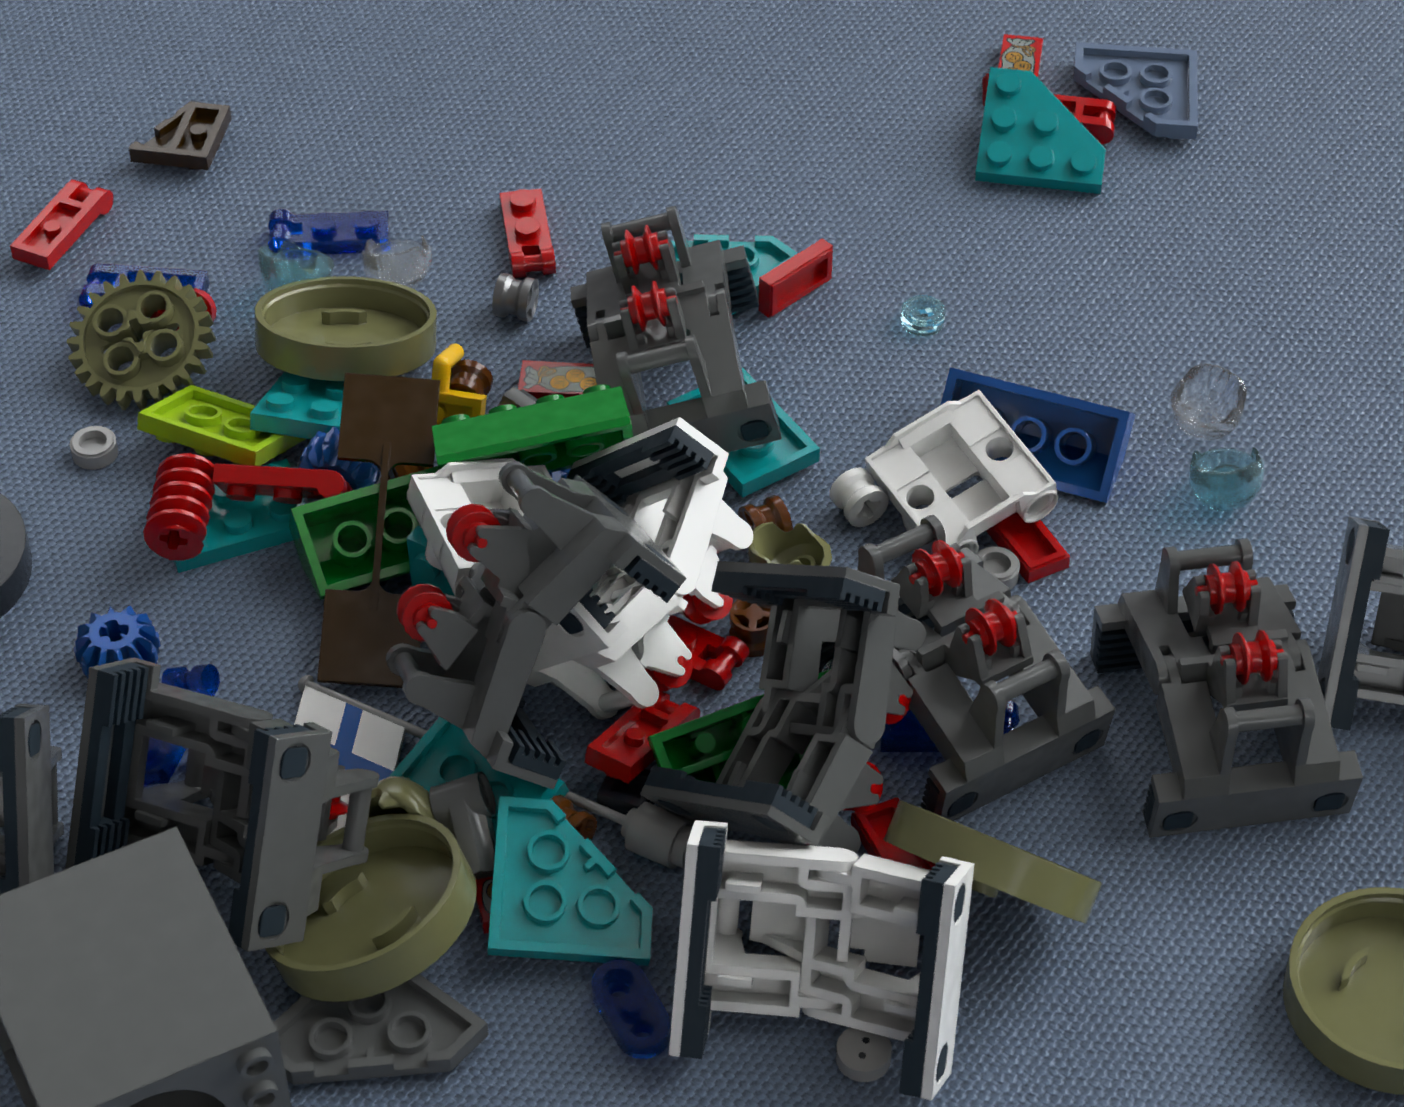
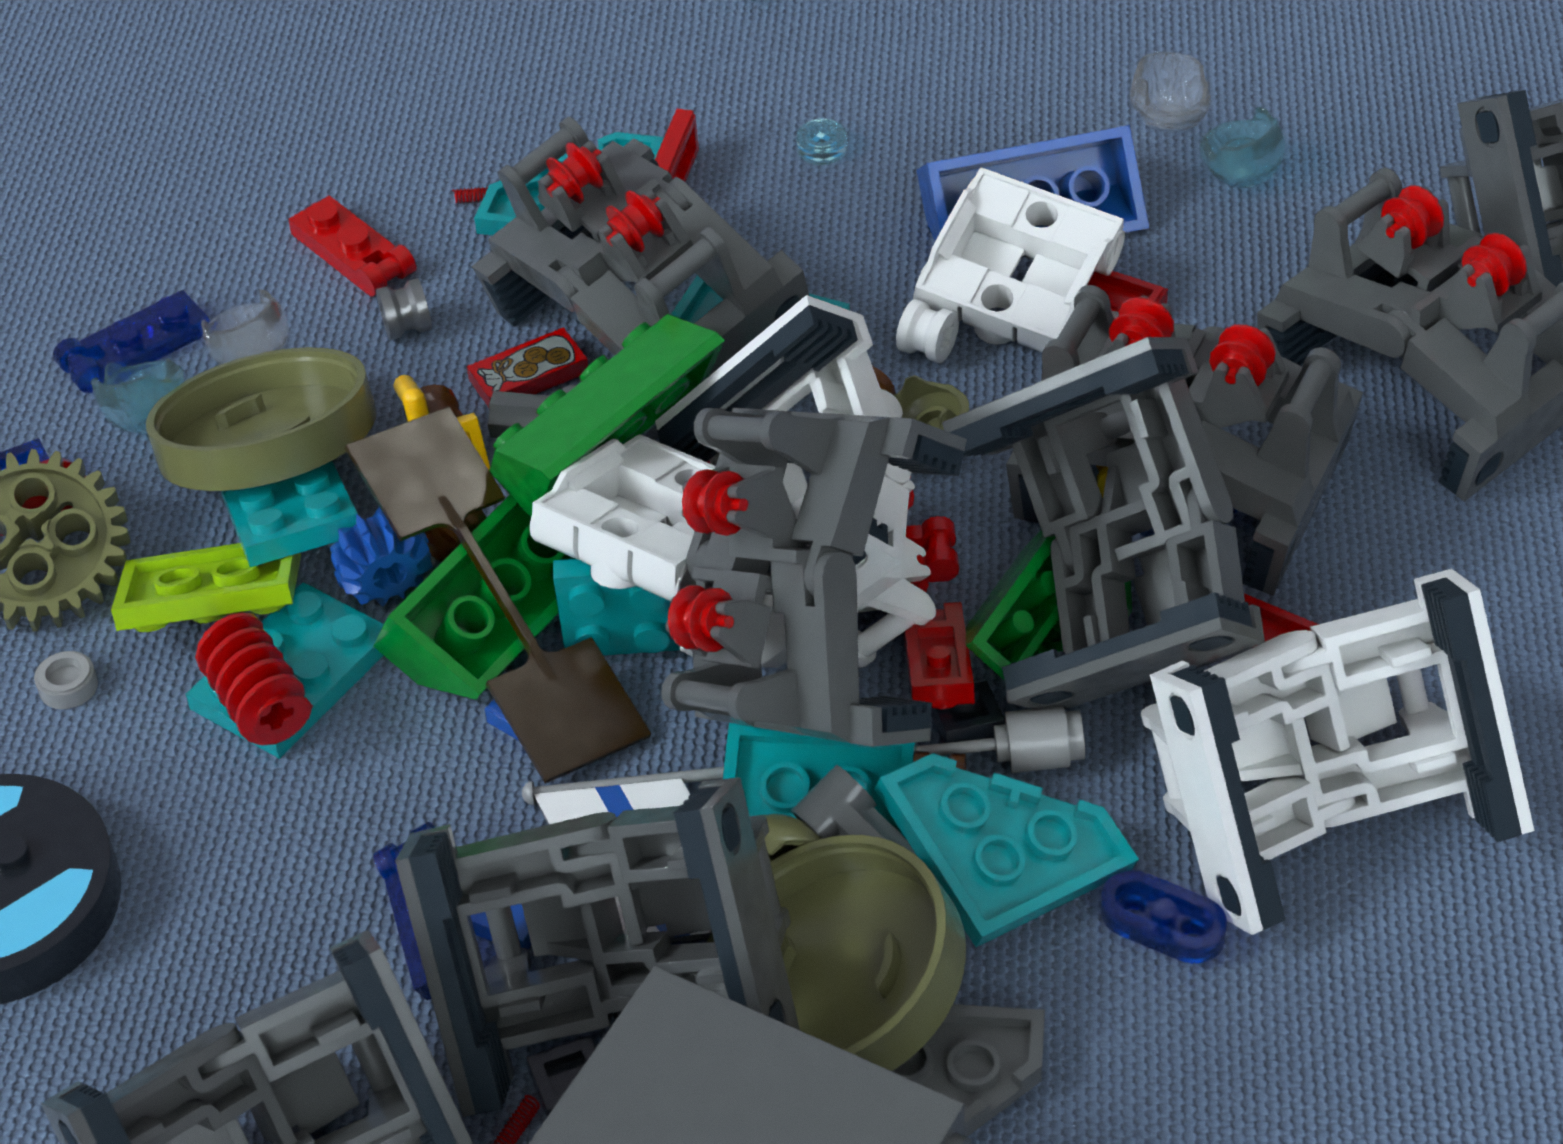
camera: 30 degrees left, 0 degrees up
blue gear [74,606,161,679] -> none
red plate [212,463,353,504] -> none
reddish brown wheel [729,599,771,657] -> none
light grey tile [836,1028,892,1082] -> none
olive brick [884,800,1102,924] -> none

